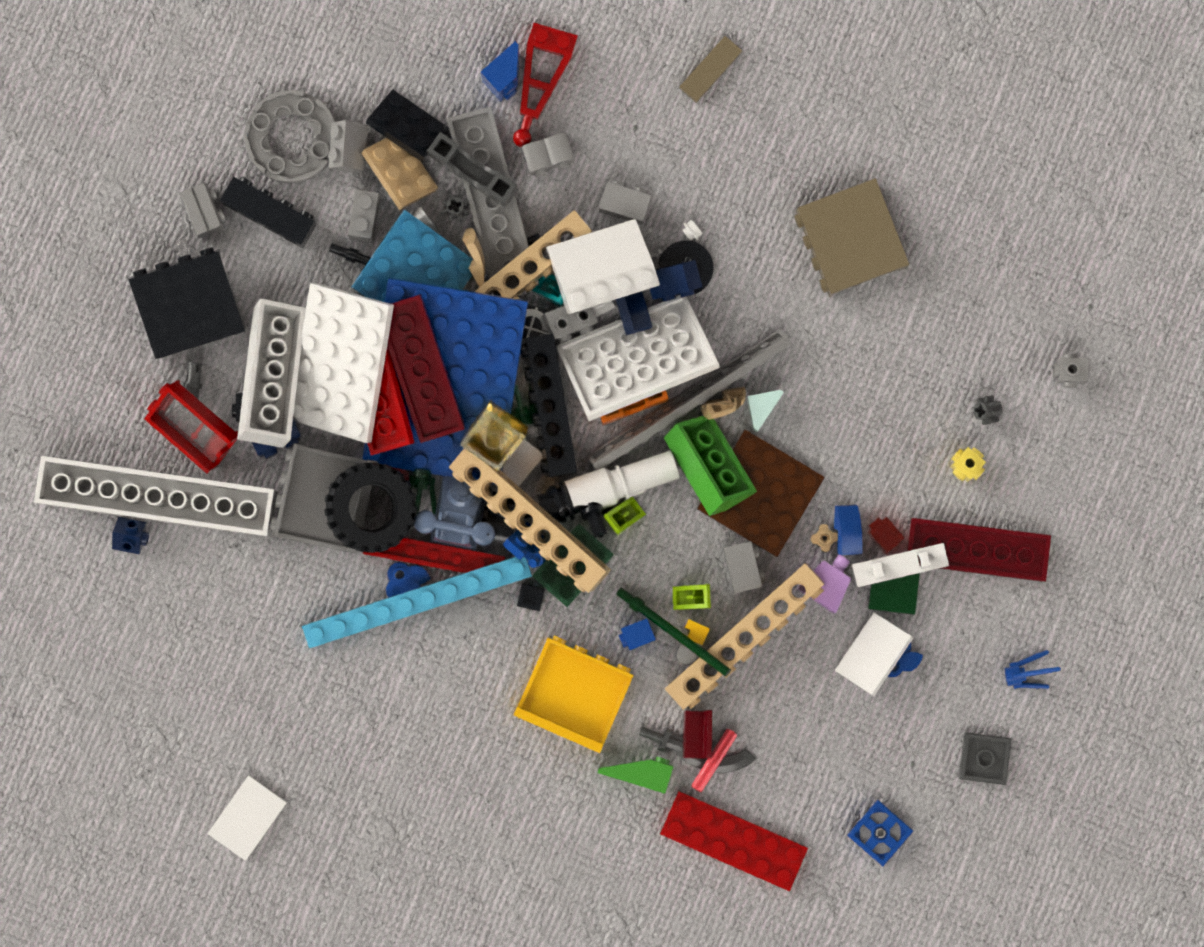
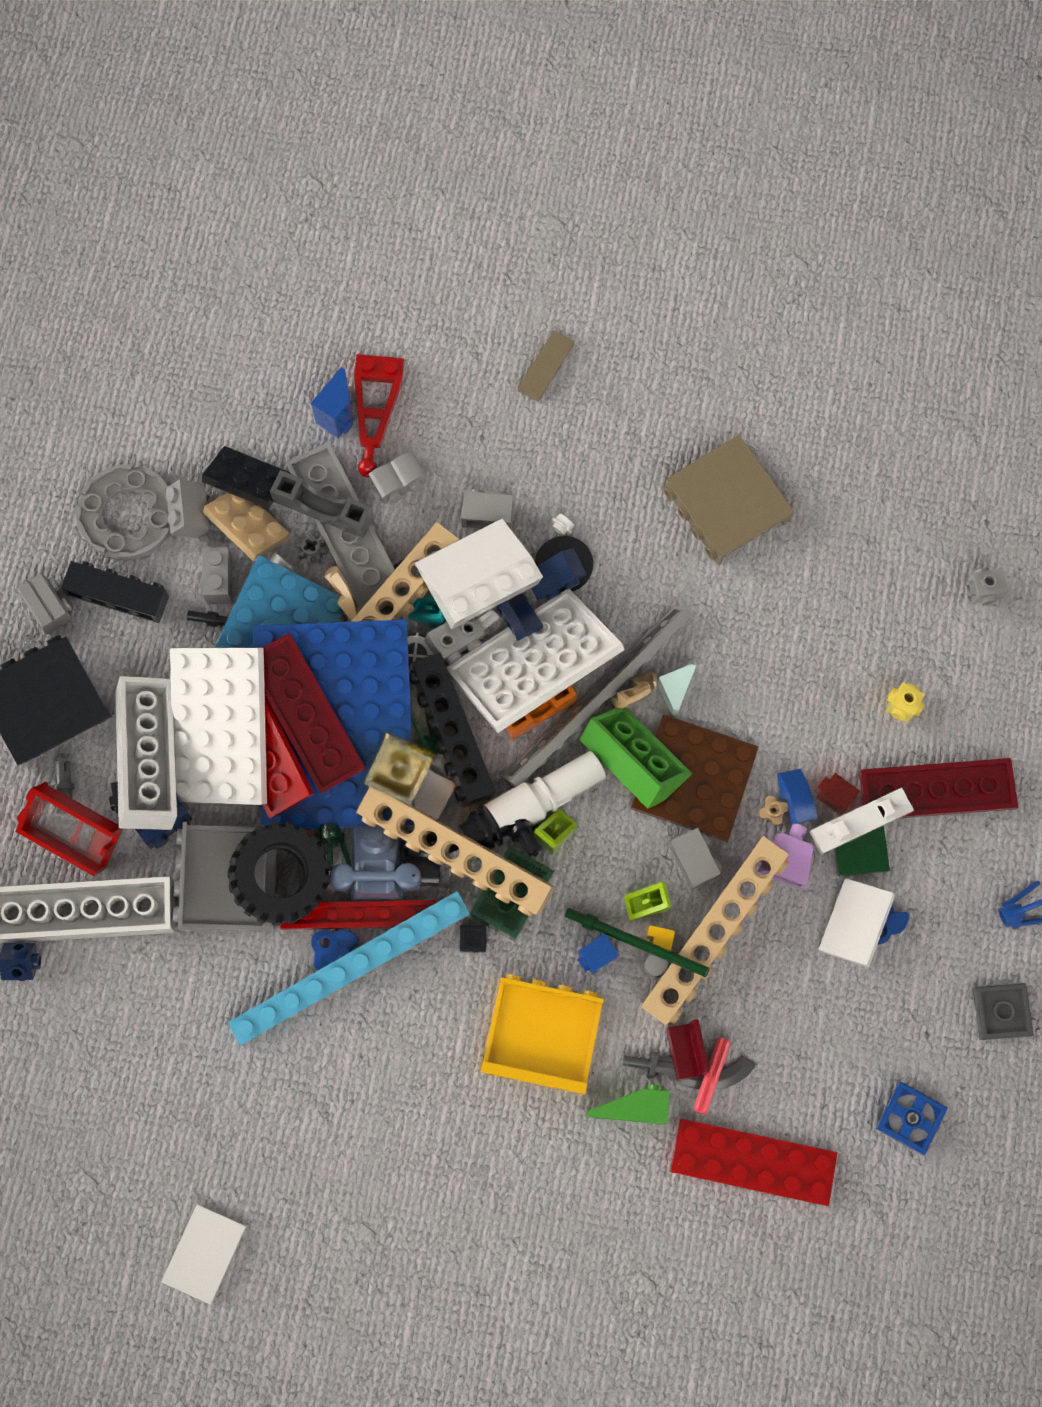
camera: 15 degrees left, 10 degrees down
blue plate [503,522,546,568] -> none
dark grey gear [973,395,1003,425] -> none

